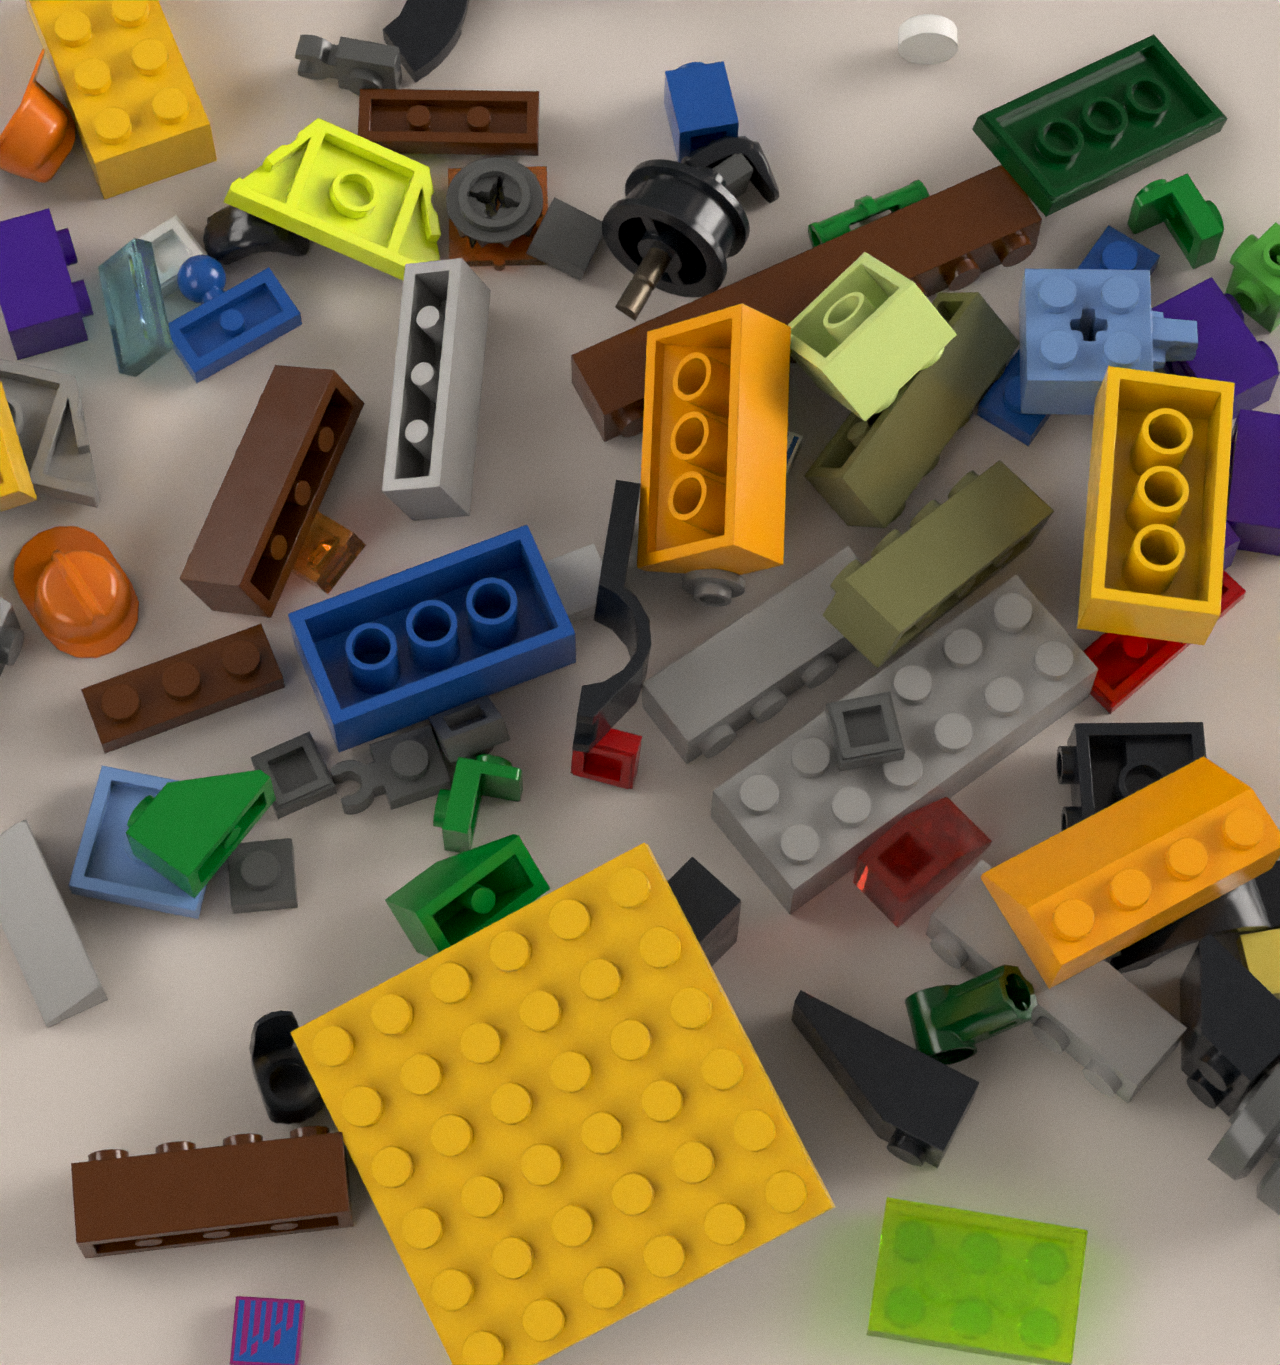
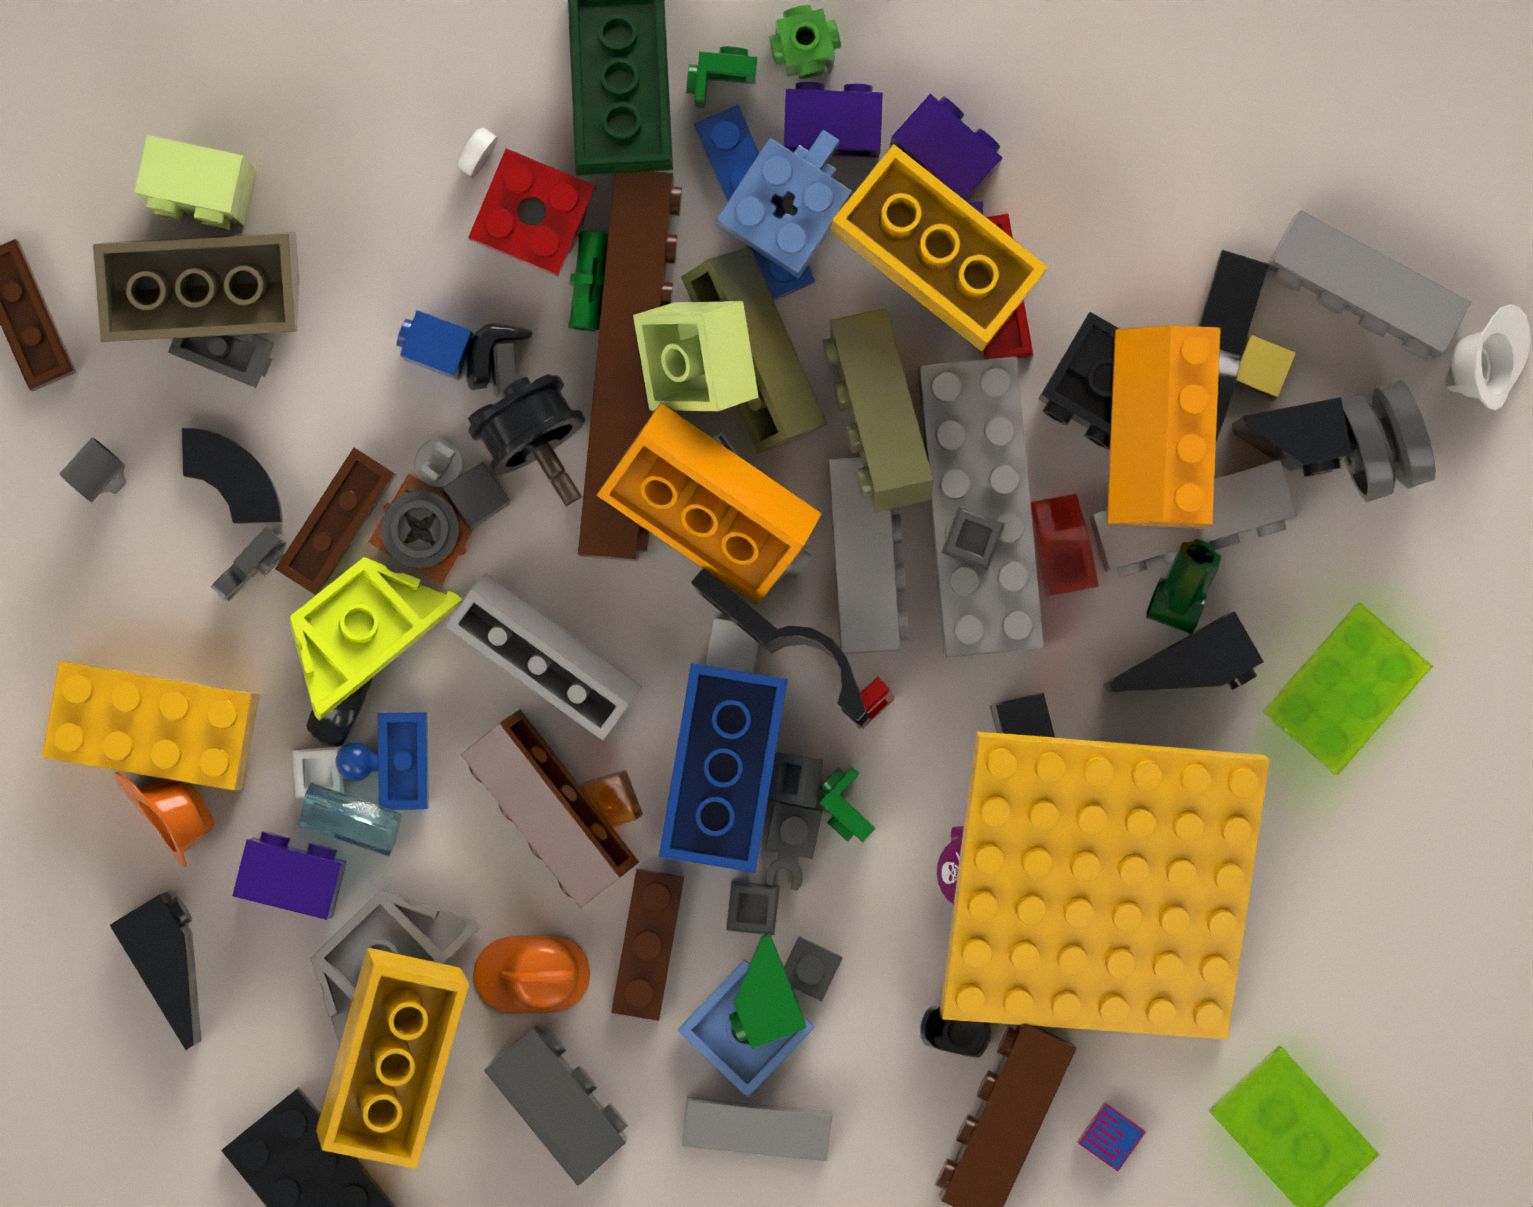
camera: 60 degrees left, 20 degrees up
green slope [385,834,550,957] -> none
none -> light grey plate [414,439,463,488]
none -> red piece [468,148,596,277]

